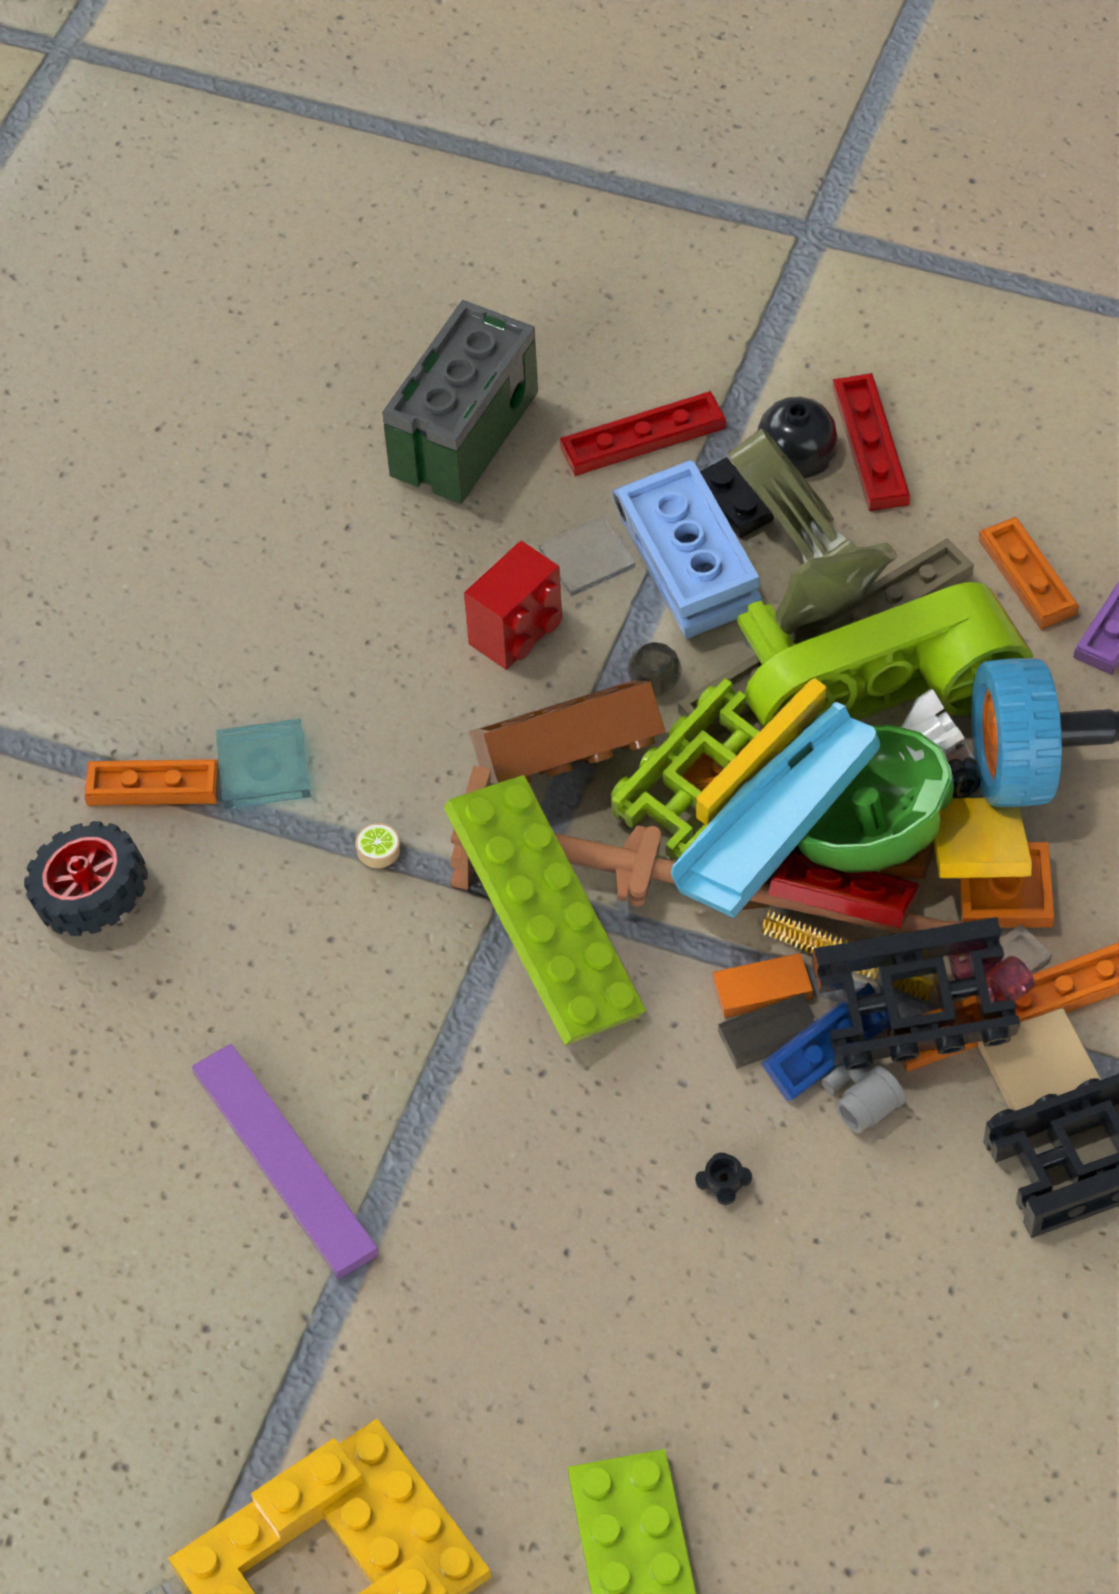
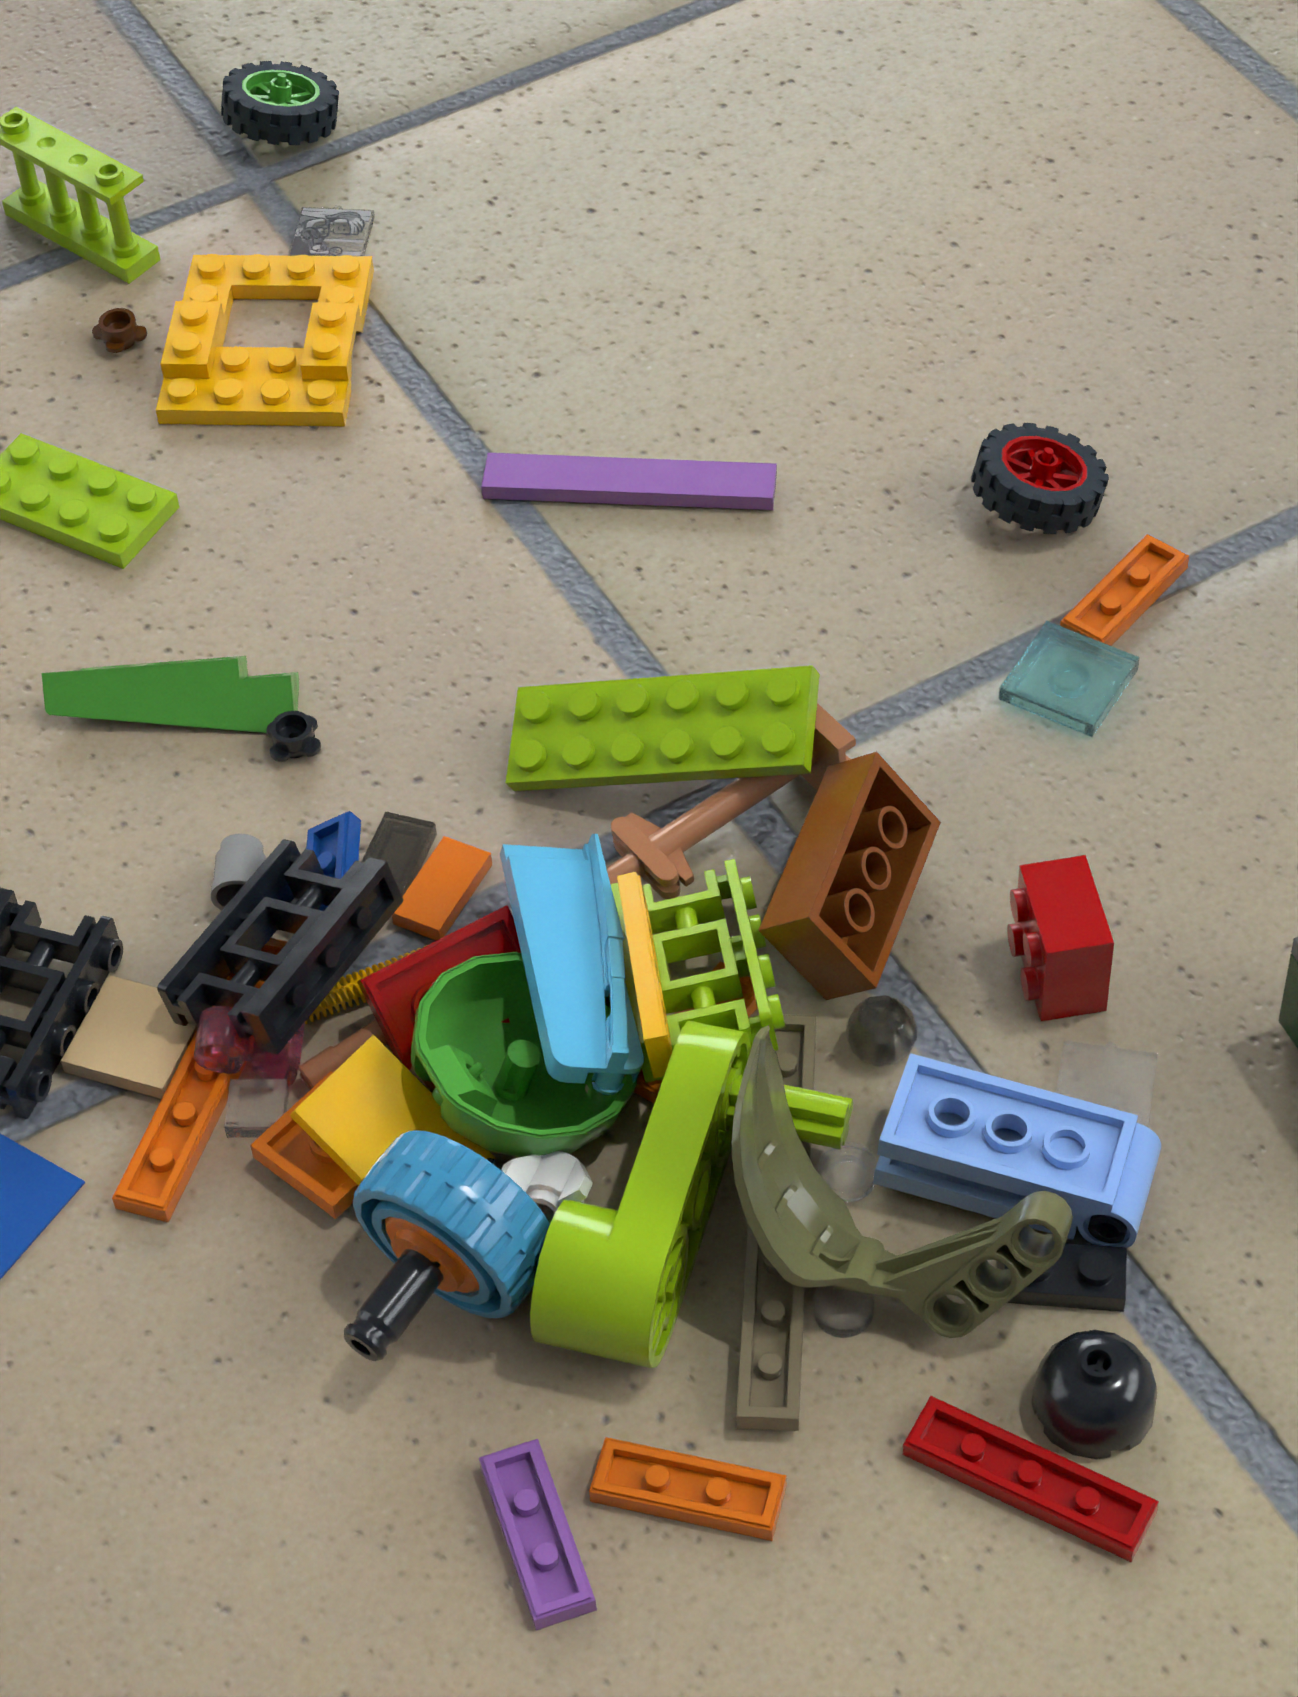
camera: 130 degrees right, 5 degrees down
tile [355,823,401,868] -> none
red tile [560,391,726,476] -> none
none -> bright green wedge [41,656,299,733]

